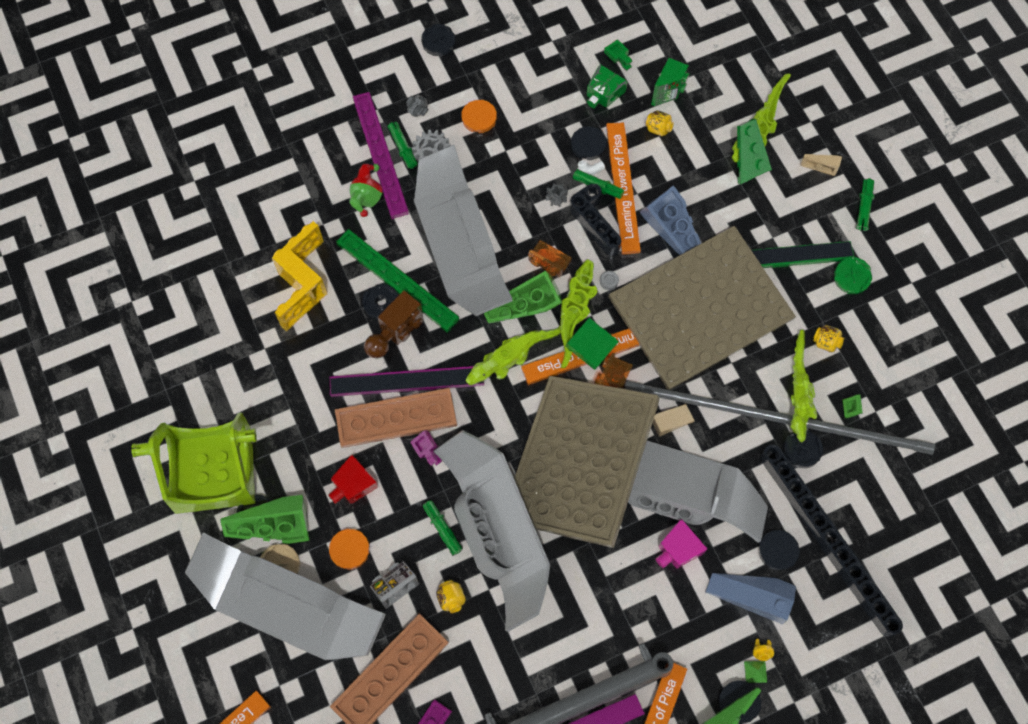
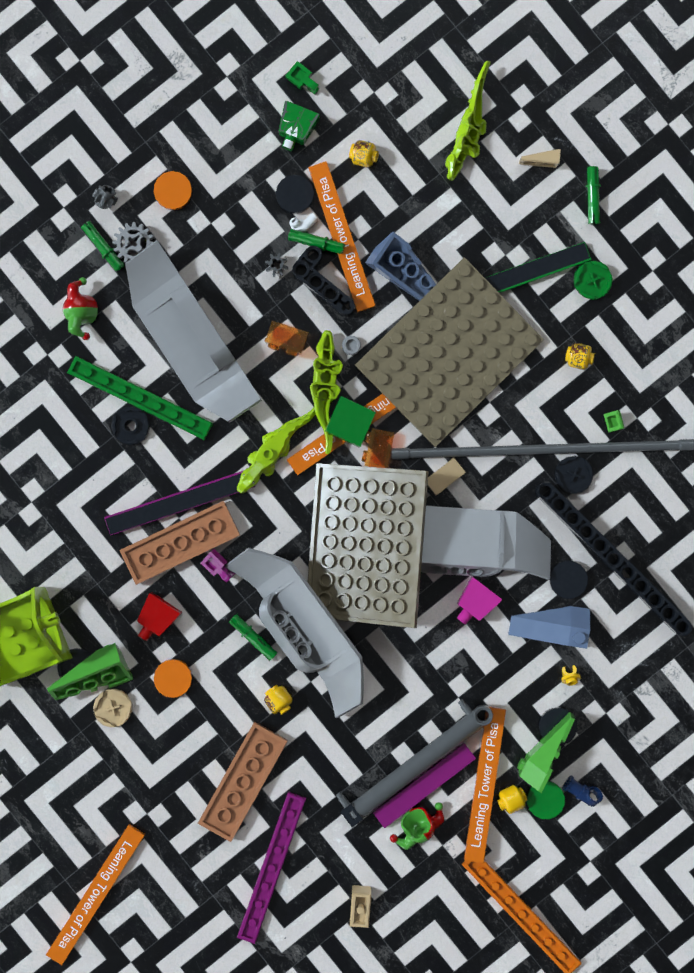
camera: 20 degrees left, 20 degrees up
light grey piece [185,533,386,660] -> none
yellow bracket [272,221,327,332] -> none
magenta tile [352,92,409,219] -> none
reddish brown brick [364,290,423,359] -> none
light grey slope [370,561,419,609] -> none
black tile [421,24,456,56] -> none
bright green wedge [484,271,562,324] -> none
green slope [651,58,689,106] -> none
green wing [737,119,772,184] -> none
bright green slope [744,661,767,683] -> none
lime animal [790,329,817,442] -> none

